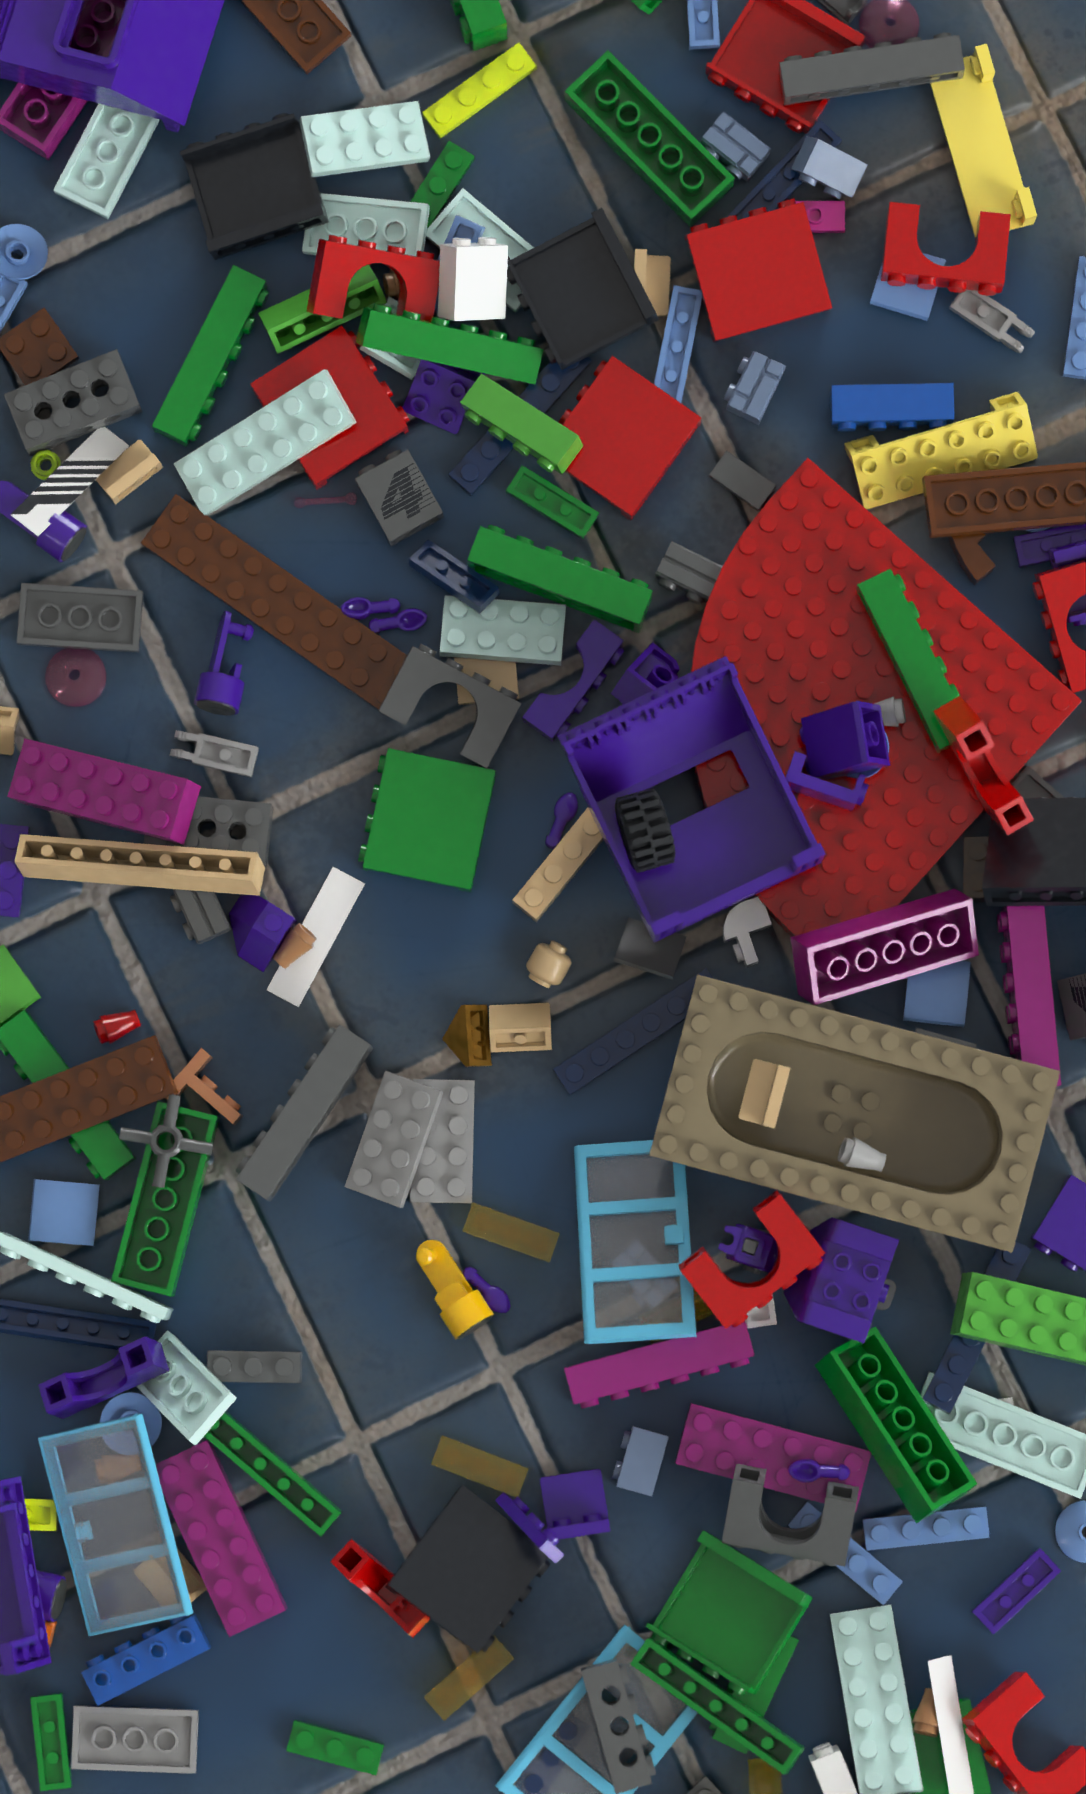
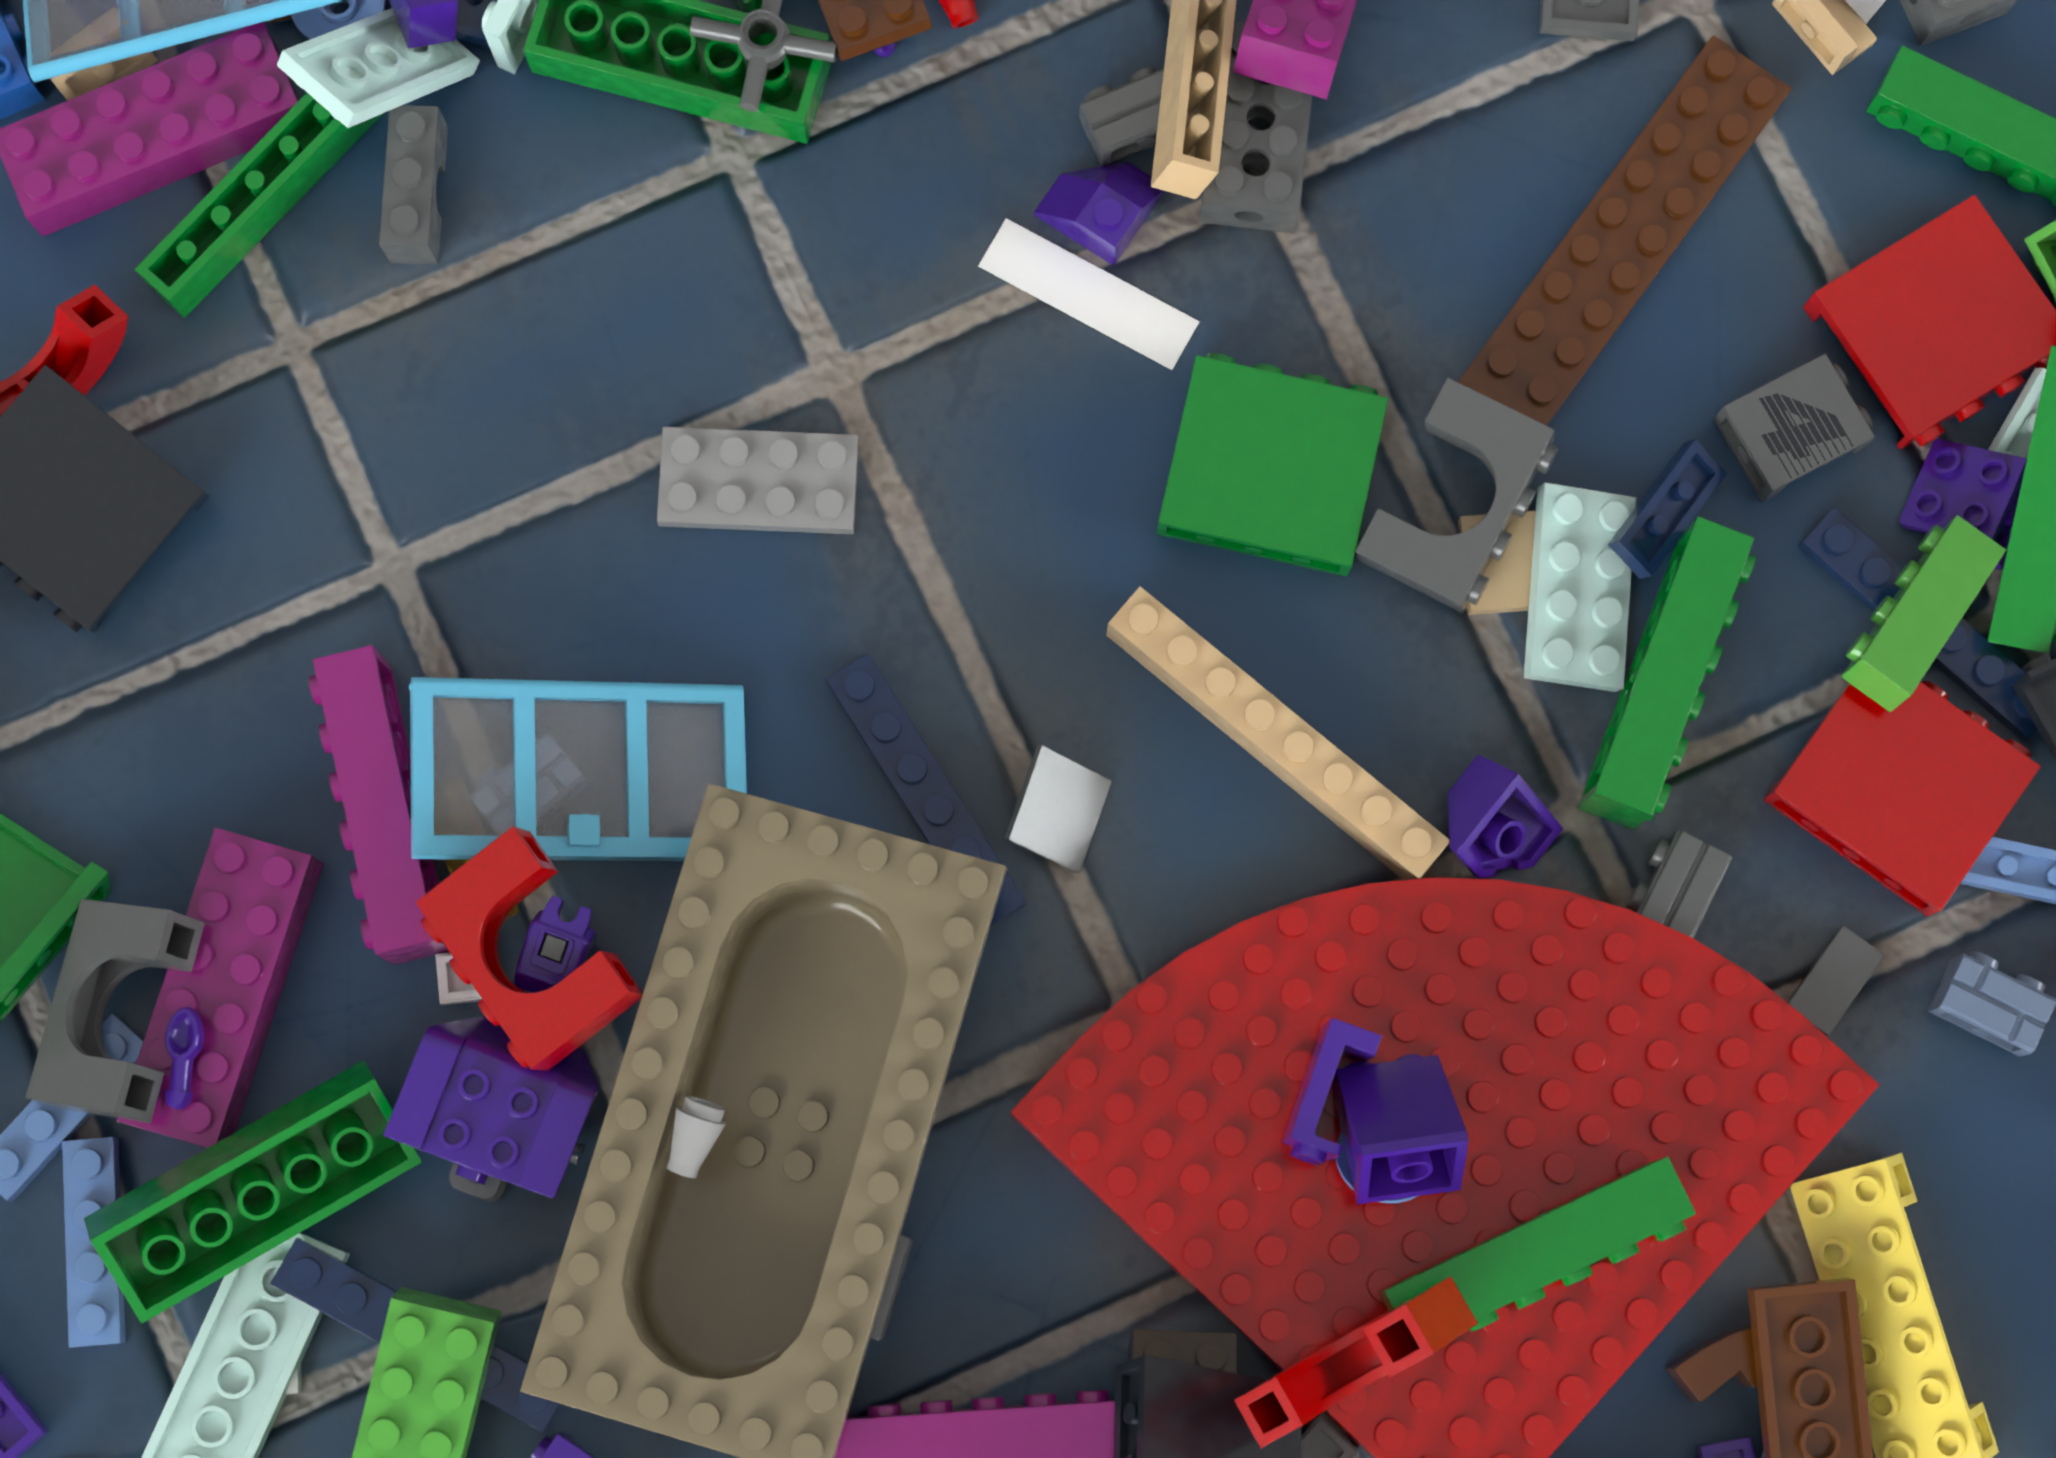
camera: 85 degrees right, 5 degrees down
nougat bracket [166,1048,243,1125] -> none
light grey hinge [169,730,259,778] -> none
light aqua plate [174,369,357,516] -> none
dark purple piece [194,611,254,716] -> none
dark grey brick [236,1024,373,1201] -> none
medium nougat cone [273,923,317,969] -> none
clear pink hinge [294,492,357,509] -> none
dark purple piece [341,597,401,620] -> none
light grey plate [344,1071,444,1208] -> none
dark purple piece [368,608,428,634] -> none
yellow piece [416,1240,494,1340] -> none
clear yellow plate [431,1435,529,1497] -> none
pearl gold slope [442,1005,492,1067] -> none
clear yellow plate [462,1203,560,1263] -> none
dark purple piece [462,1266,511,1313] -> none
tan panel [489,1003,552,1053] -> none
dark purple plate [495,1492,564,1564] -> none
green plate [506,465,599,540] -> none
dark purple arch [522,619,625,742] -> none
tan head [526,940,572,988] -> none
dark purple bracket [540,1469,610,1540] -> none
dark purple piece [545,792,578,849] -> none
dark purple panel [558,656,826,943] -> none
sand blue brick [612,1426,669,1497] -> none
black tyre [615,788,676,873] -> none
white brick [723,897,772,967] -> none
tan panel [738,1059,790,1129] -> none
magenta brick [790,888,979,1005] -> none
blue brick [830,383,954,432] -> none
light grey cone [875,696,906,727] -> none
medium blue slope [903,961,971,1027] -> none

